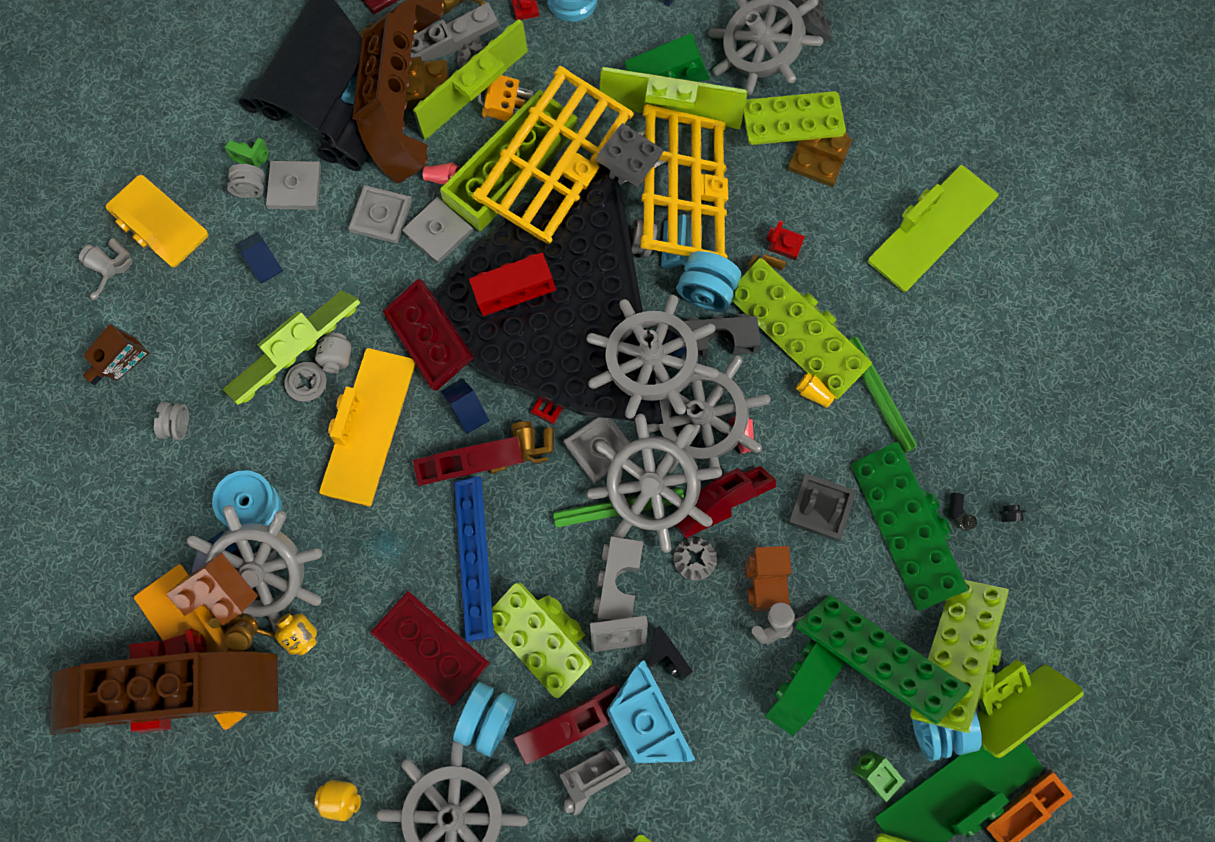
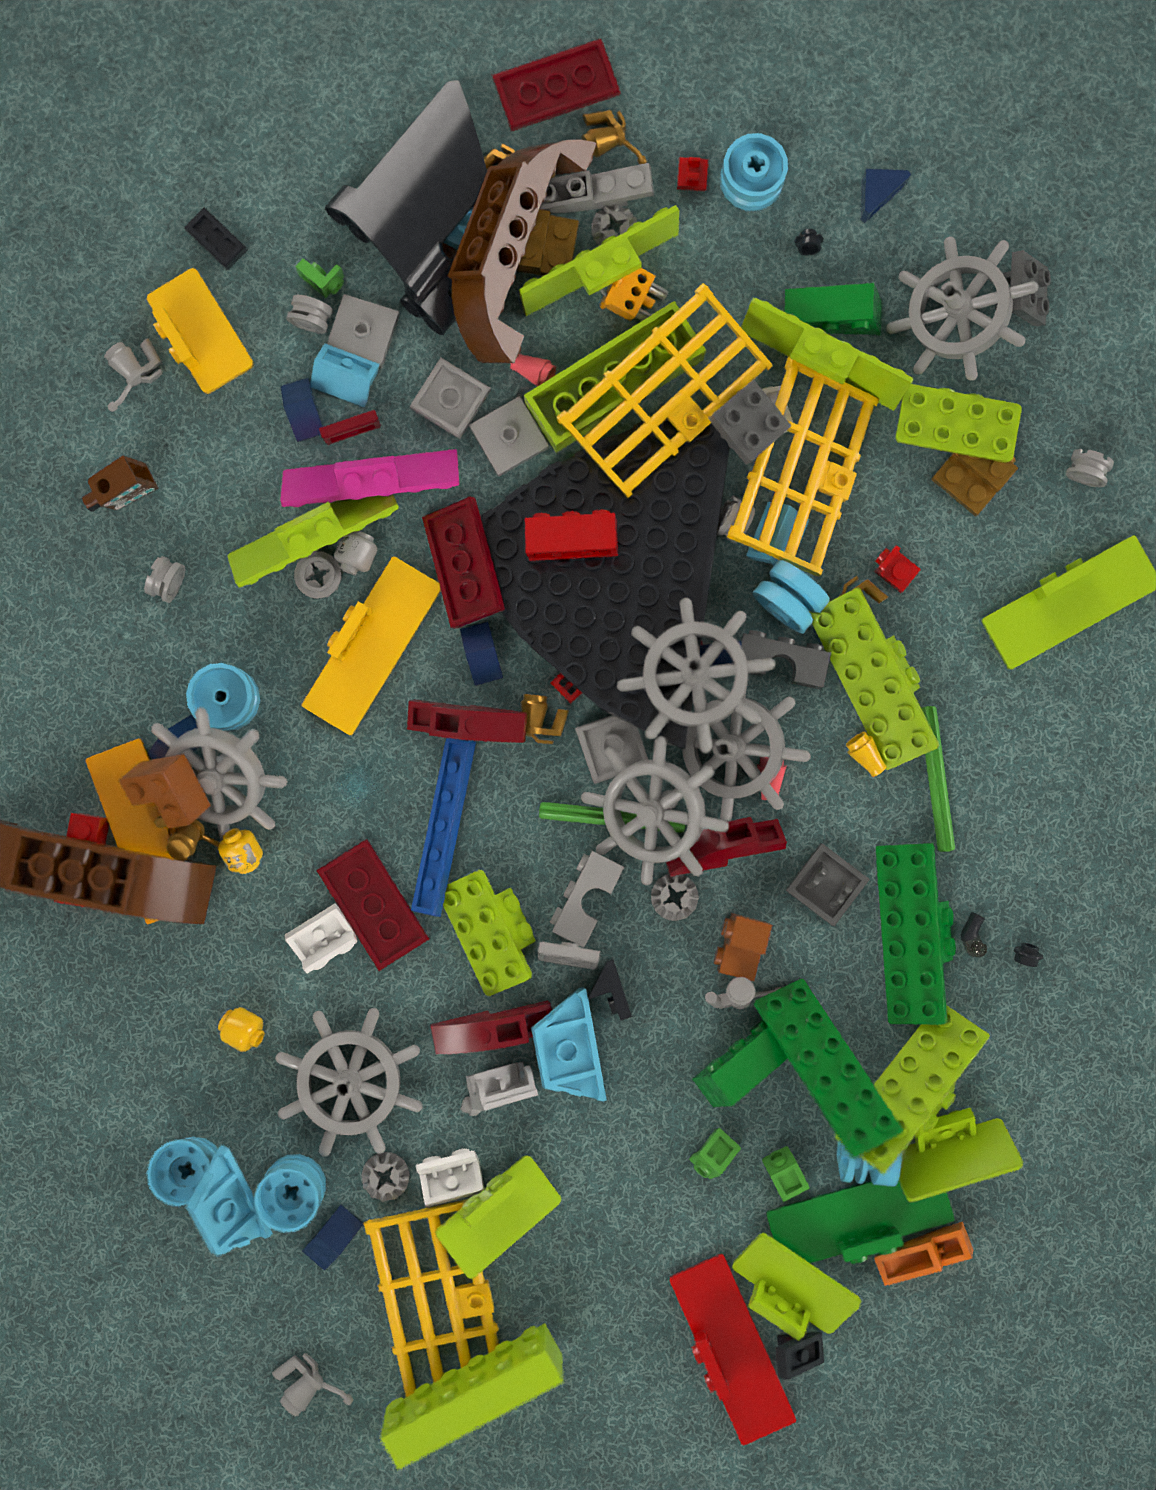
camera: 20 degrees right, 15 degrees up
red bracket [163,629,207,655] -> none
medium azure wheel [453,682,517,757] -> none
none -> black plate [184,207,248,271]
none -> dark pink bracket [280,449,459,507]
none -> white bracket [285,903,357,973]
none -> medium azure panel [310,343,380,407]
none -> dark red tile [319,410,381,445]
none -> bright green bracket [689,1128,741,1179]
none -> black plate [795,229,824,256]
none -> light grey wheel [1066,449,1114,487]

